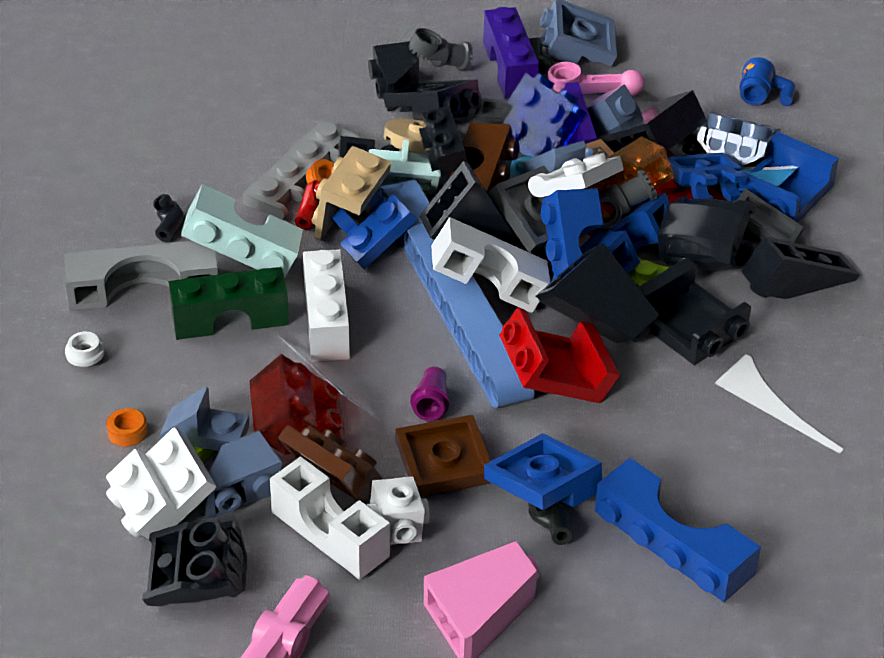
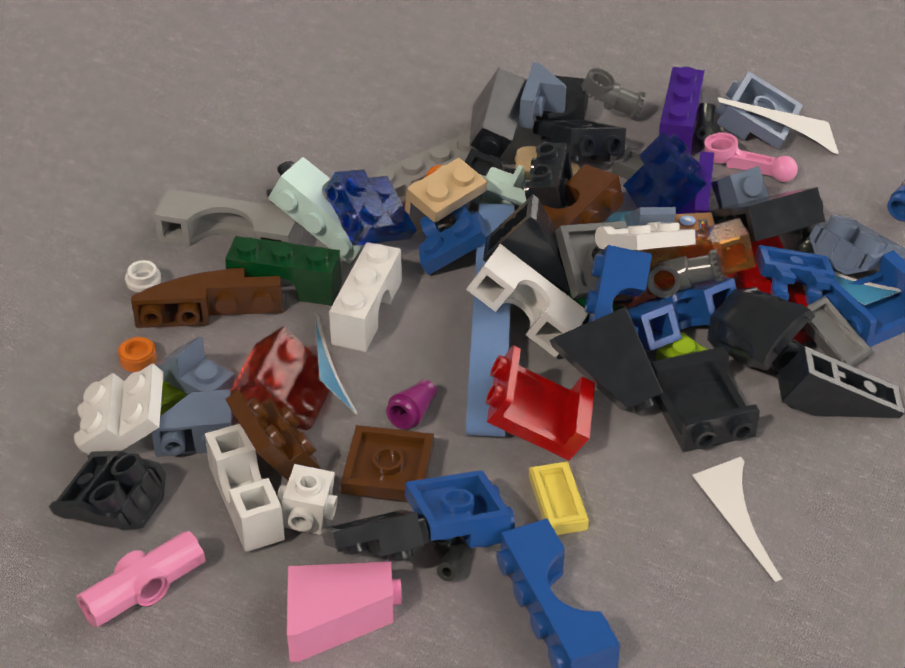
camera: 25 degrees right, 0 degrees up
none -> reddish brown slope [131,268,283,328]
none -> black plate [321,510,429,561]
none -> clear blue plate [324,169,417,246]
none -> slope [469,67,527,158]
none -> sand blue slope [519,62,566,129]
none -> light yellow tile [529,461,589,535]
none -> white sticker [718,97,838,154]

